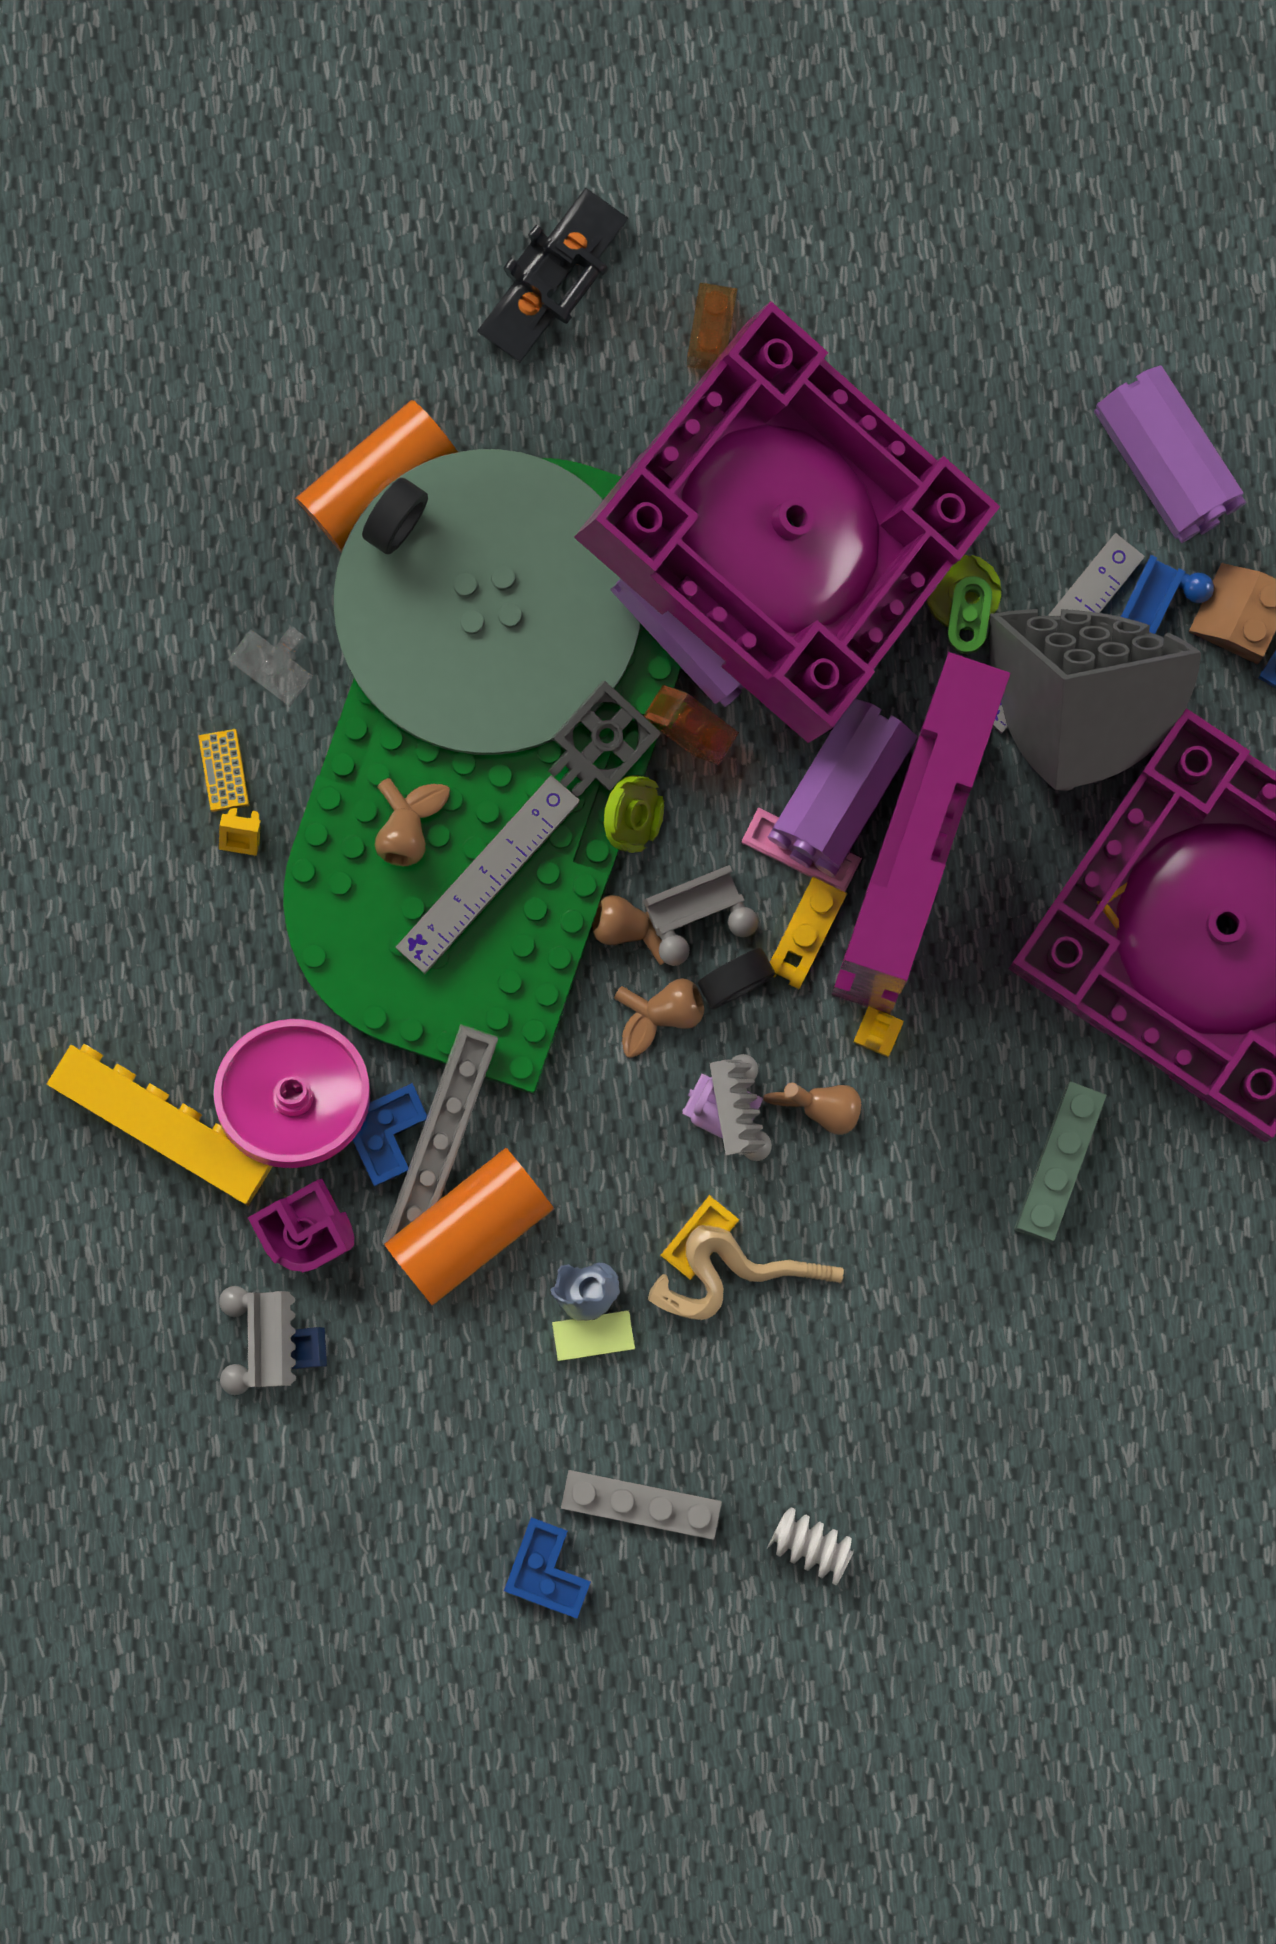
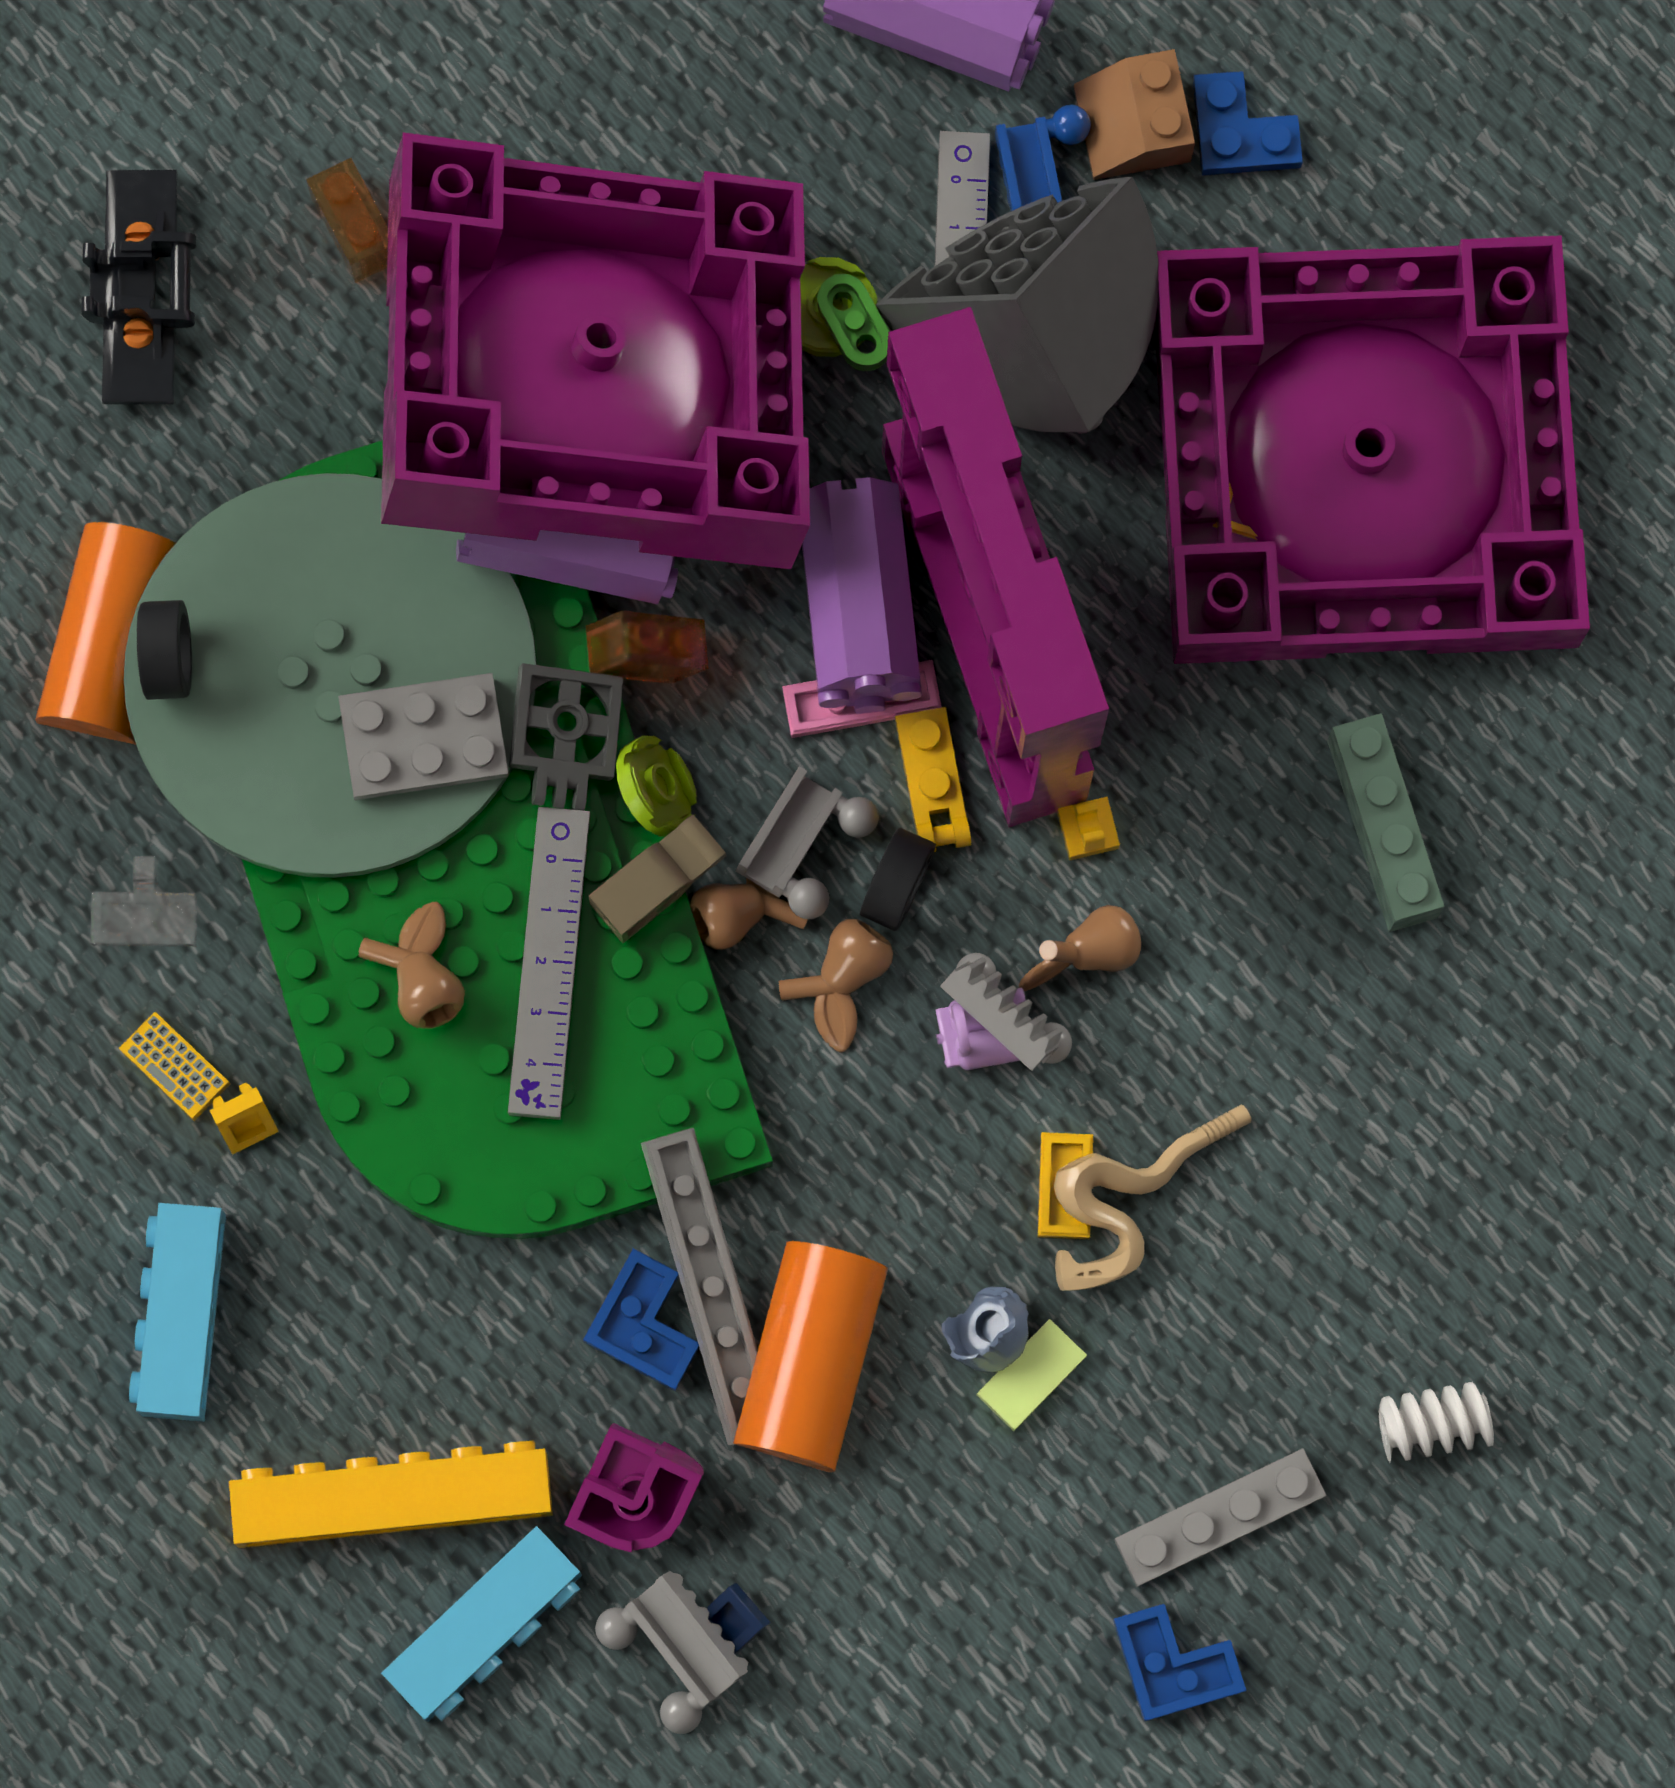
camera: 40 degrees left, 5 degrees down
dark pink dish [214,1019,370,1168] -> none
none -> medium azure brick [129,1203,226,1422]
none -> light grey plate [338,673,508,800]
none -> medium azure brick [381,1526,582,1722]
none -> dark tan piece [588,815,726,943]

